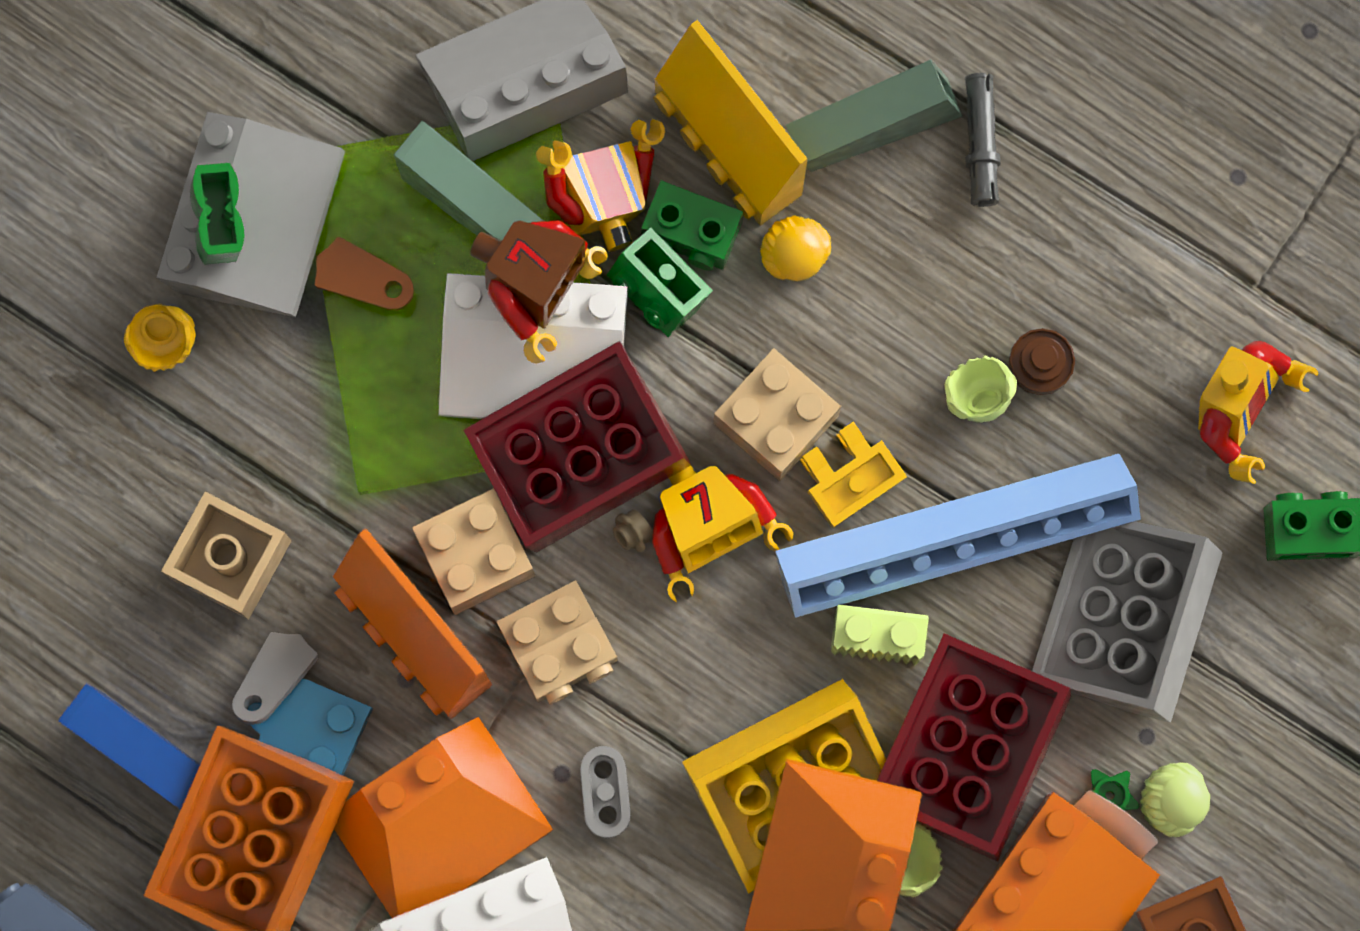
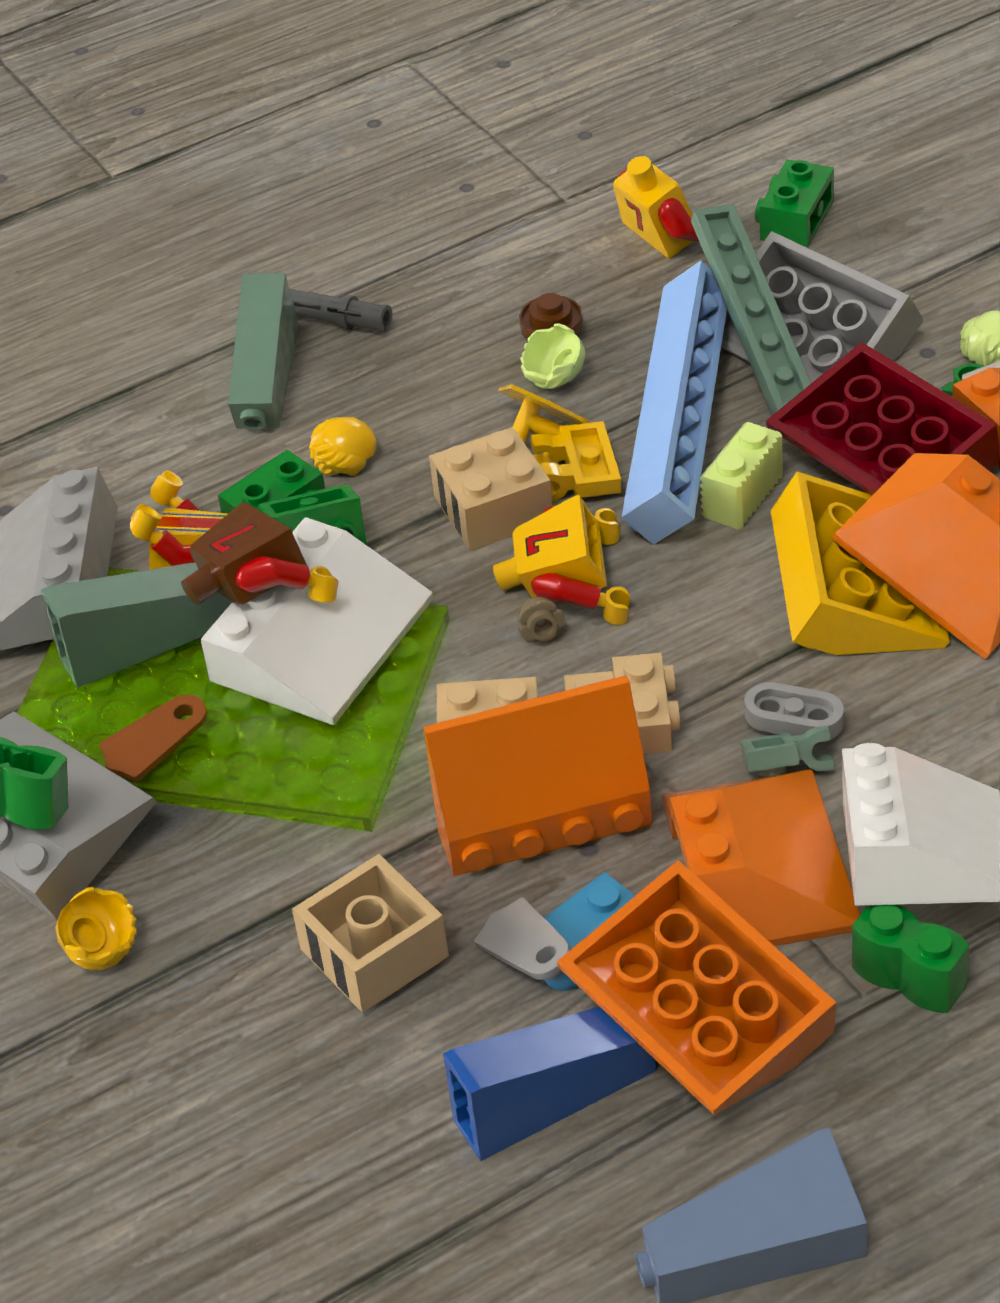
camera: 60 degrees left, 35 degrees down
dark red slope [463,341,692,553] -> none
yellow slope [653,20,808,226] -> none
none -> yellow shield [498,384,591,443]
none -> sand green plate [691,204,811,415]
none -> sand green plate [740,726,835,776]

